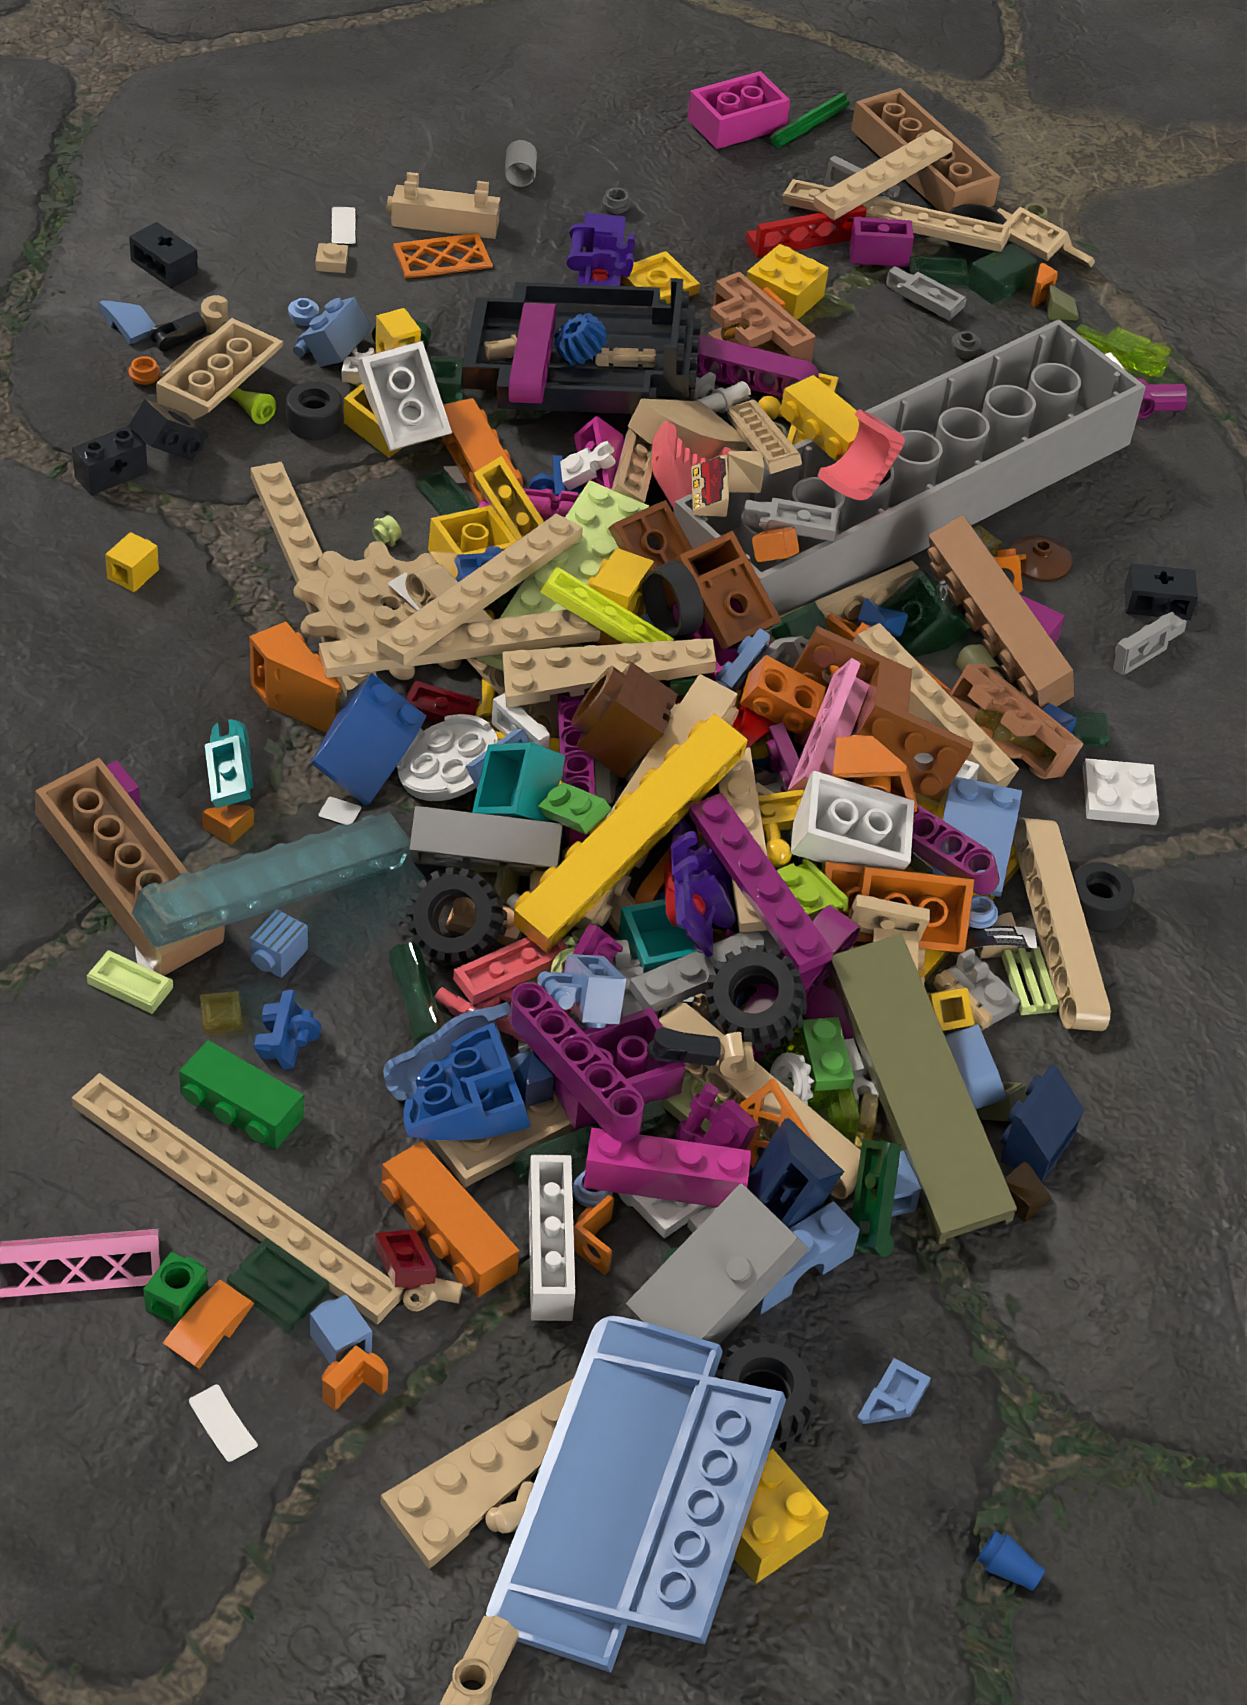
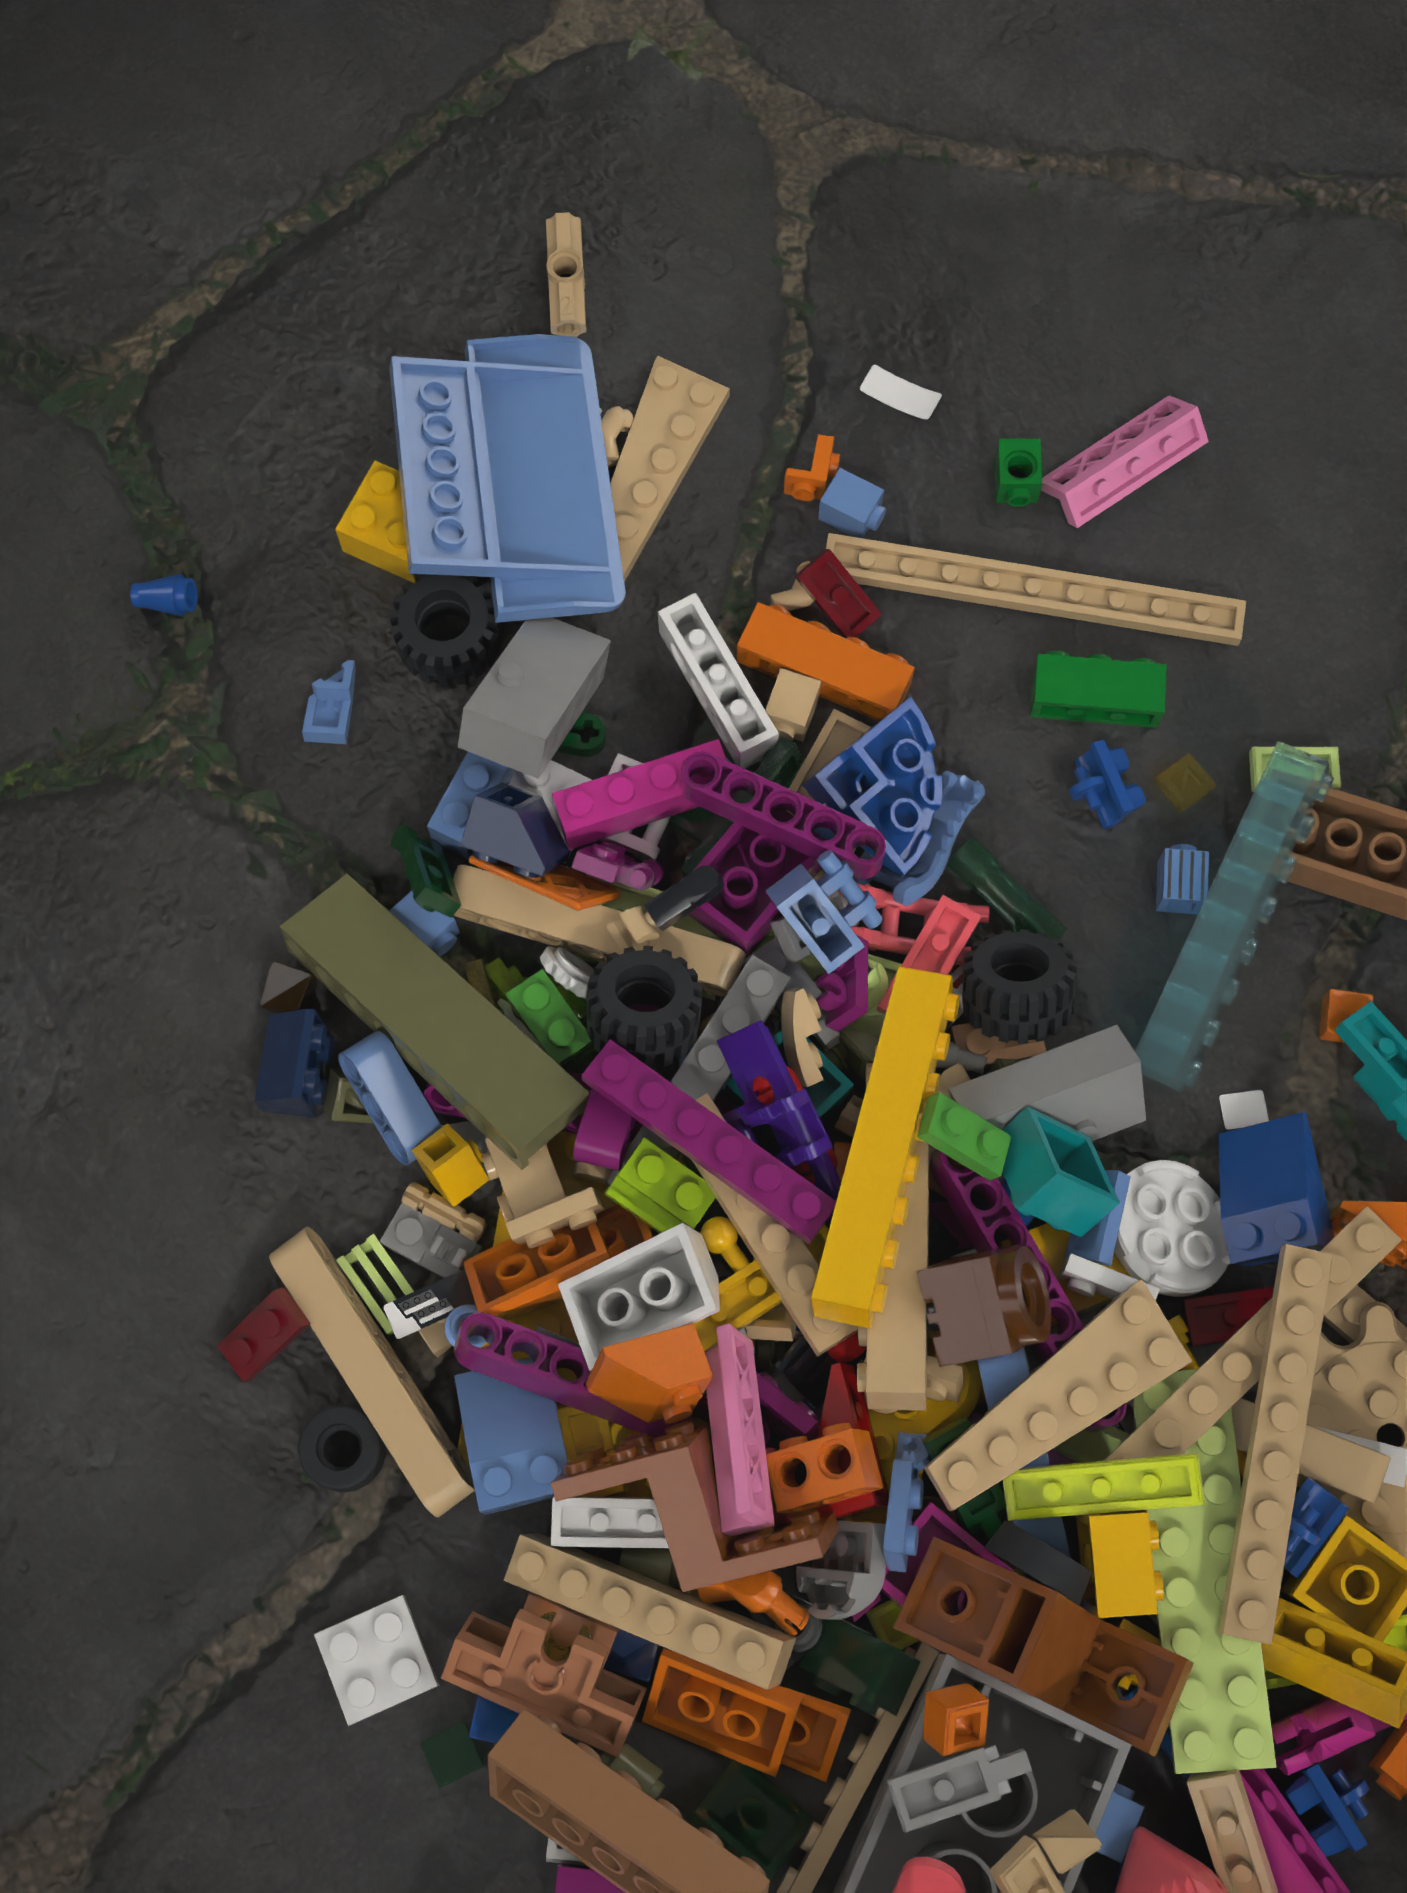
camera: 160 degrees right, 25 degrees up
orange slope [163,1280,254,1369] -> none
clear green plate [226,1237,330,1332] -> none
white plate [560,441,616,491] -> none
orange bracket [573,1195,614,1275] -> none
slope [691,455,729,517] -> none
blue slope [857,598,908,637] -> none
none -> dark red plate [217,1287,311,1383]
none -> tan brick [765,668,821,742]
none -> tan slope [781,988,823,1087]

